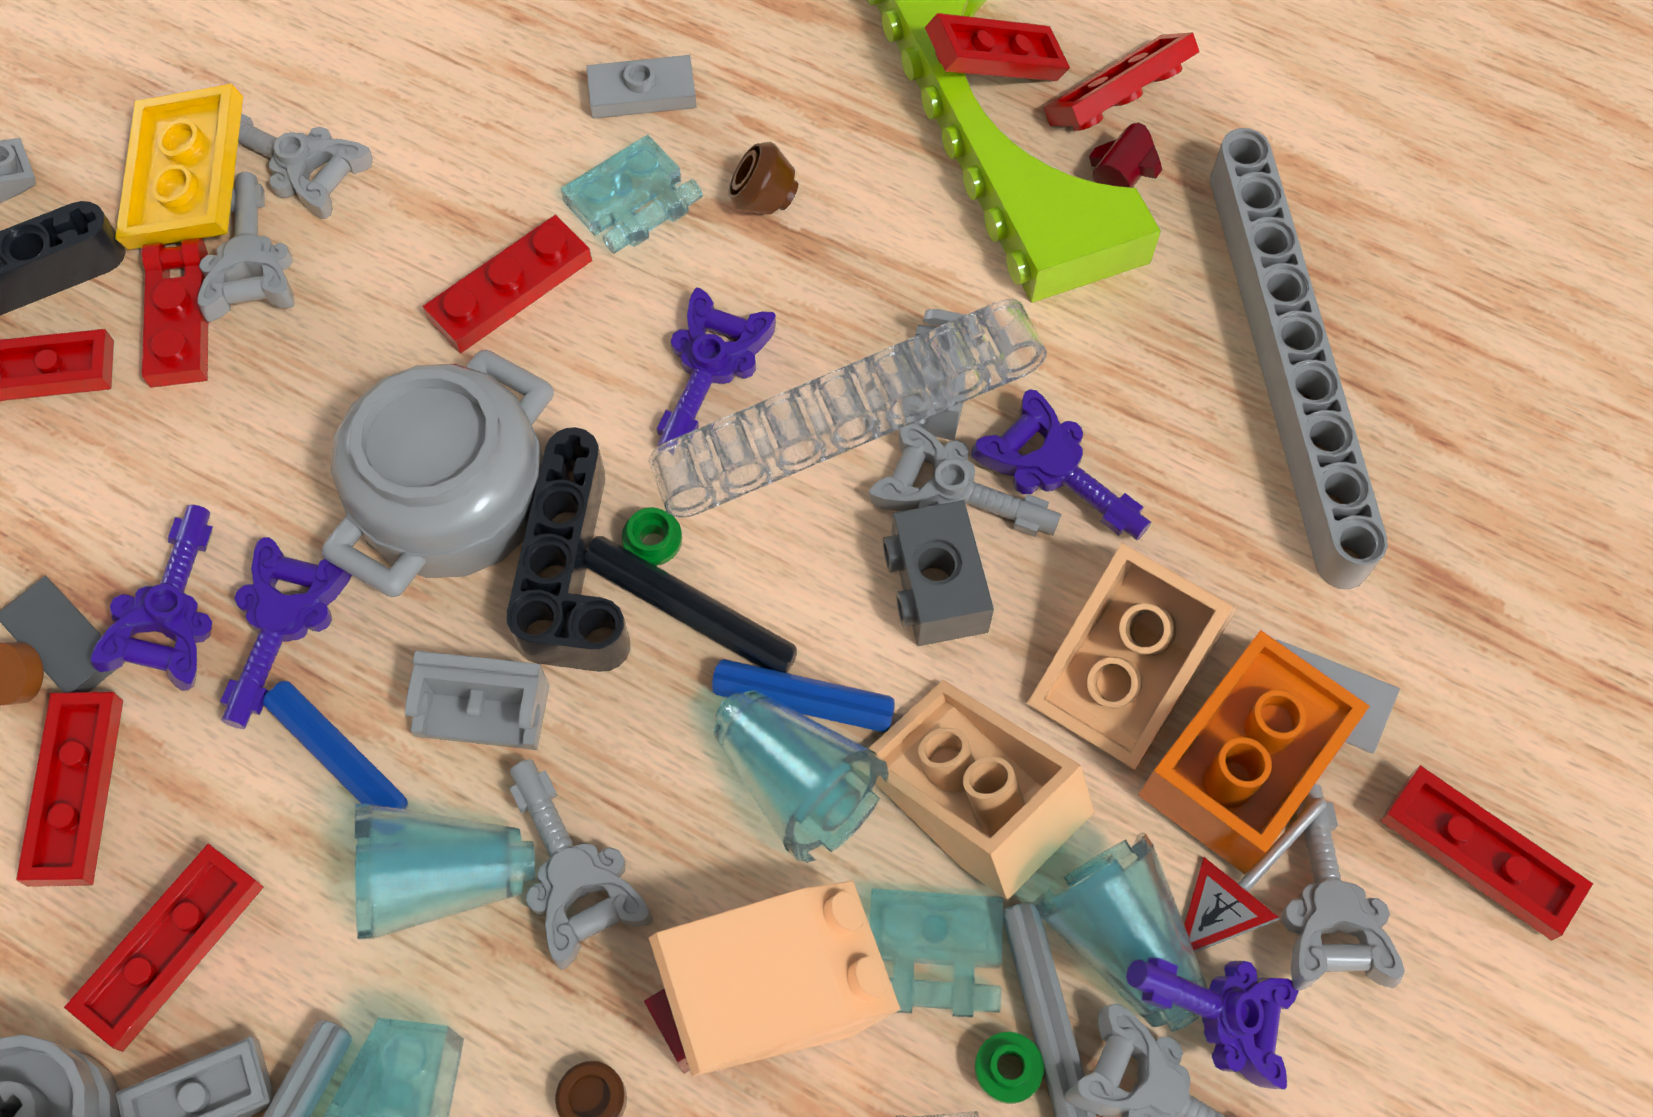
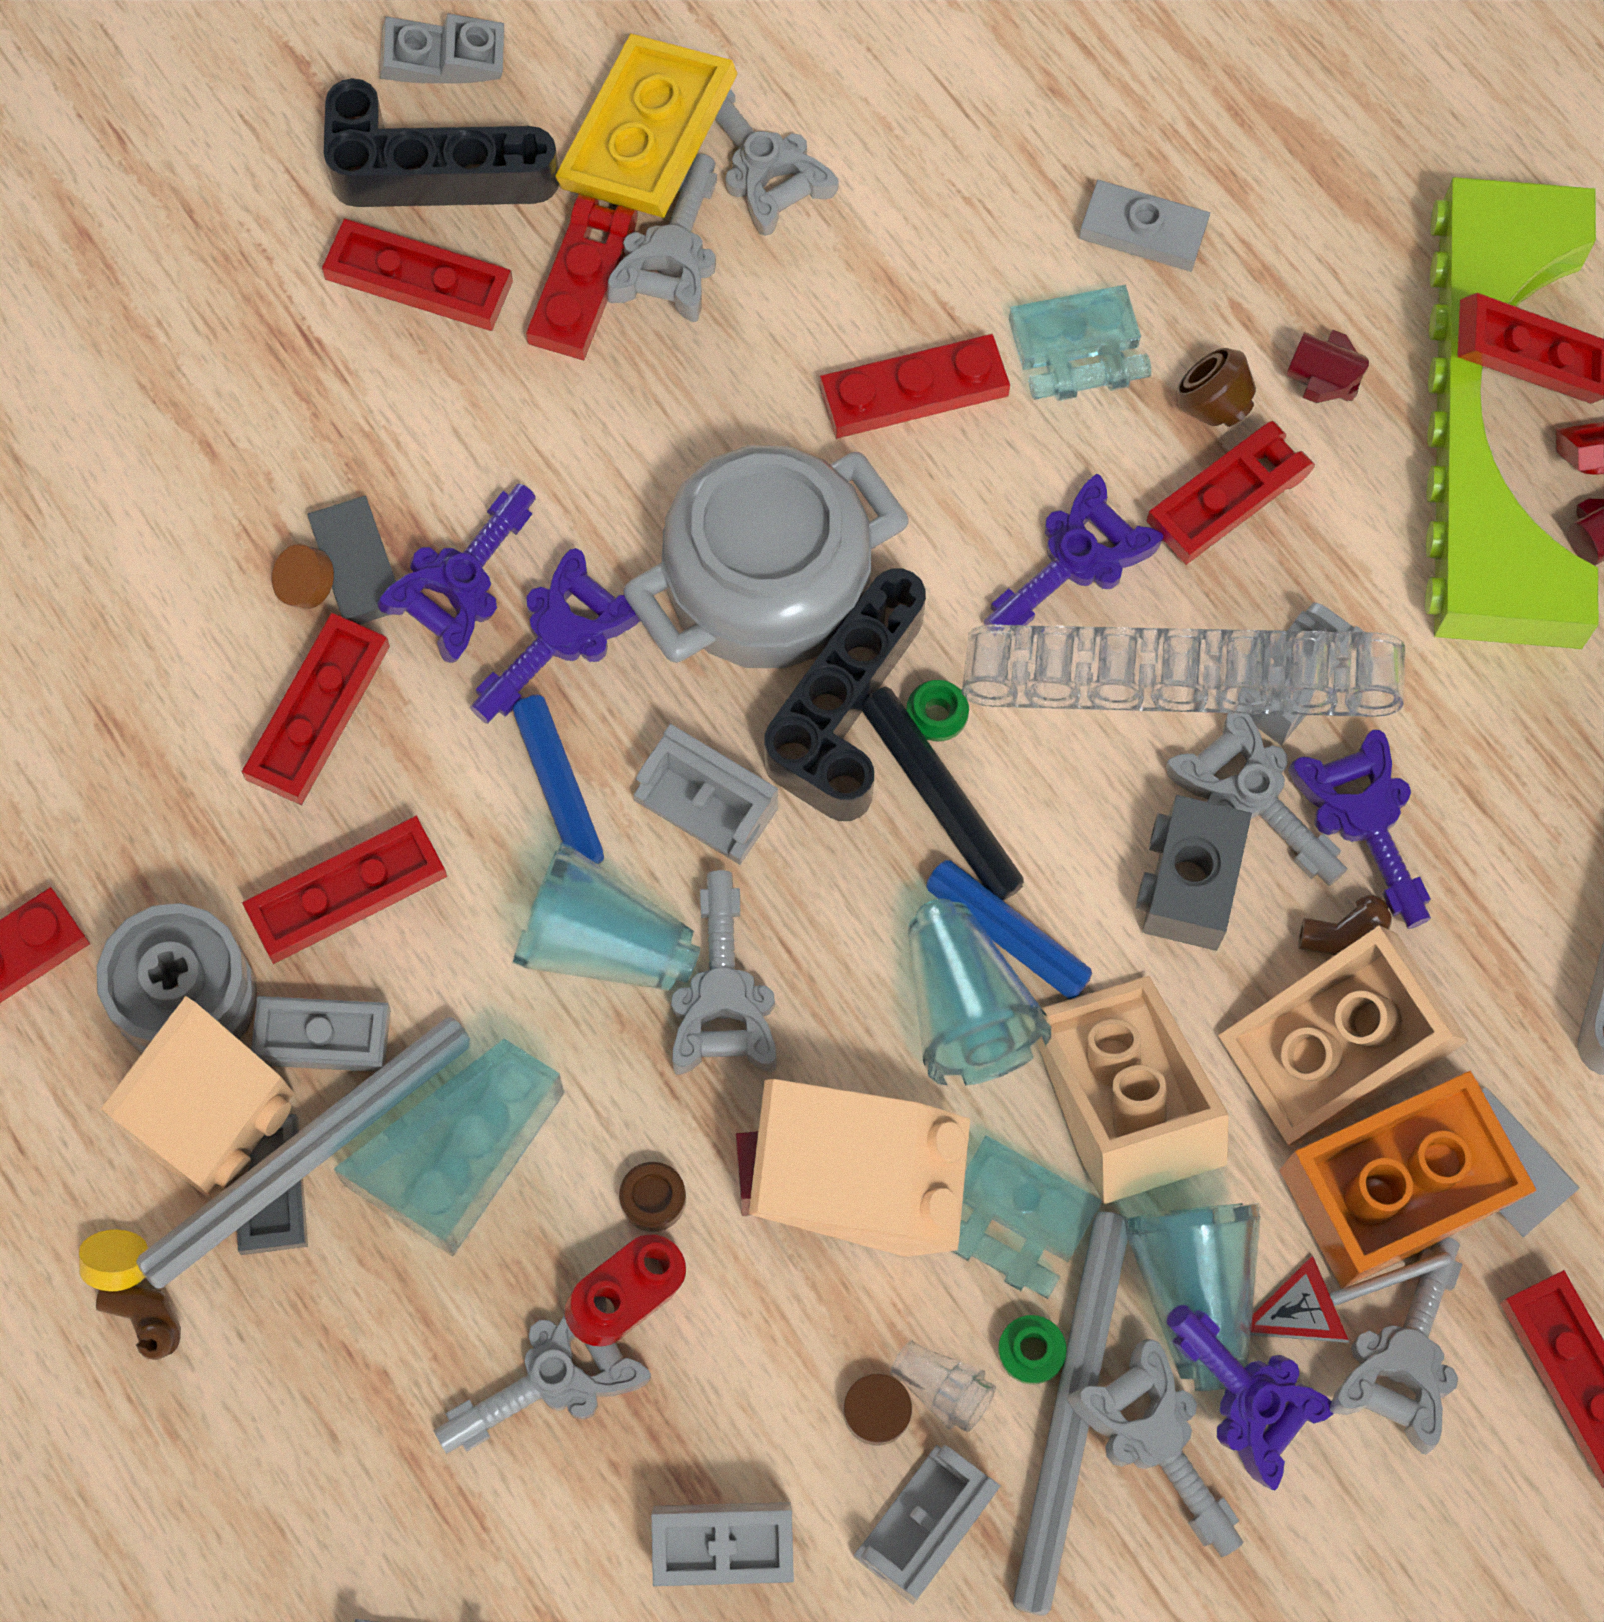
camera: 25 degrees right, 5 degrees up
none -> red plate [1146,421,1315,565]
none -> dark red piece [1286,329,1369,403]
none -> reddish brown arm [1298,895,1392,955]

